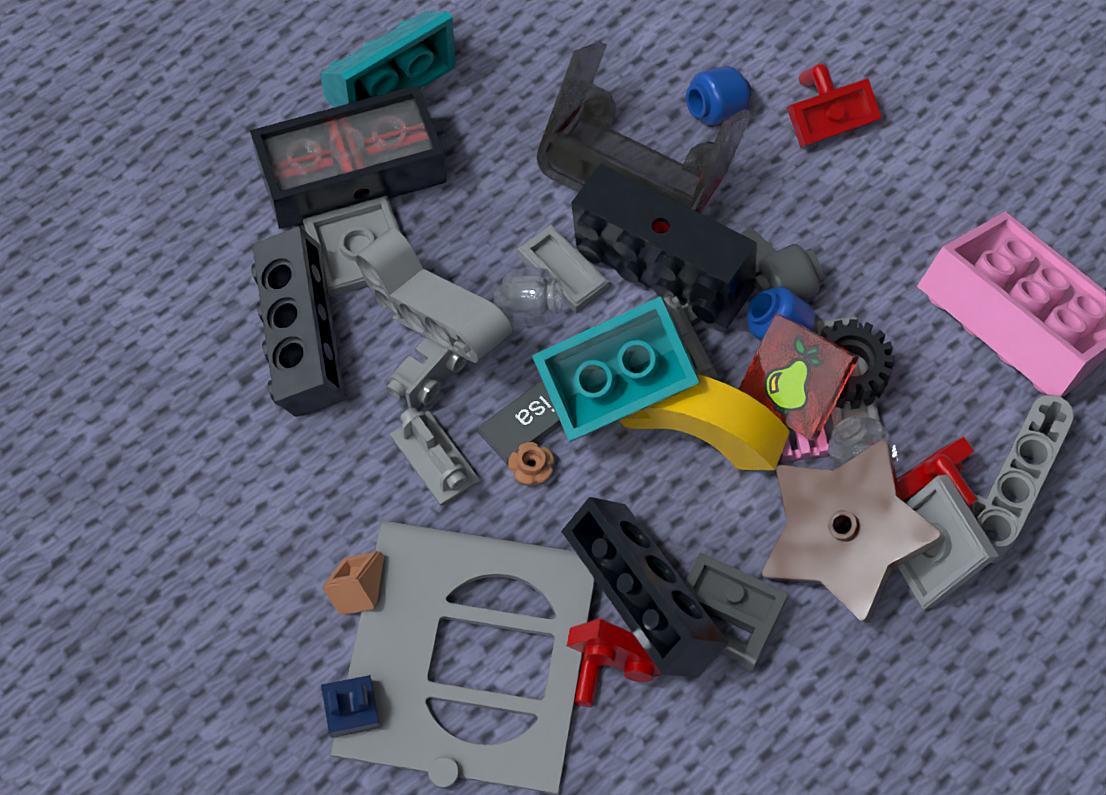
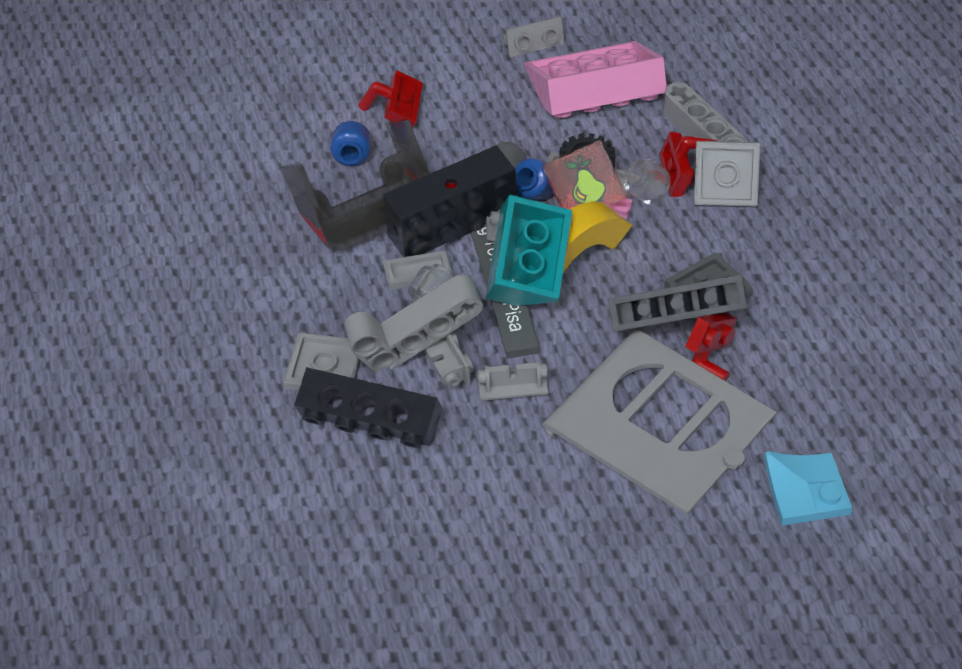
camera: 60 degrees left, 15 degrees down
brick [250,85,446,229] -> none
teal slope [320,11,456,107] -> none
dark blue tile [321,675,380,738] -> none
nougat slope [322,551,384,615] -> none
nougat plate [508,442,554,486] -> none
plate [762,440,944,623] -> none
none -> light grey hinge [502,16,565,57]

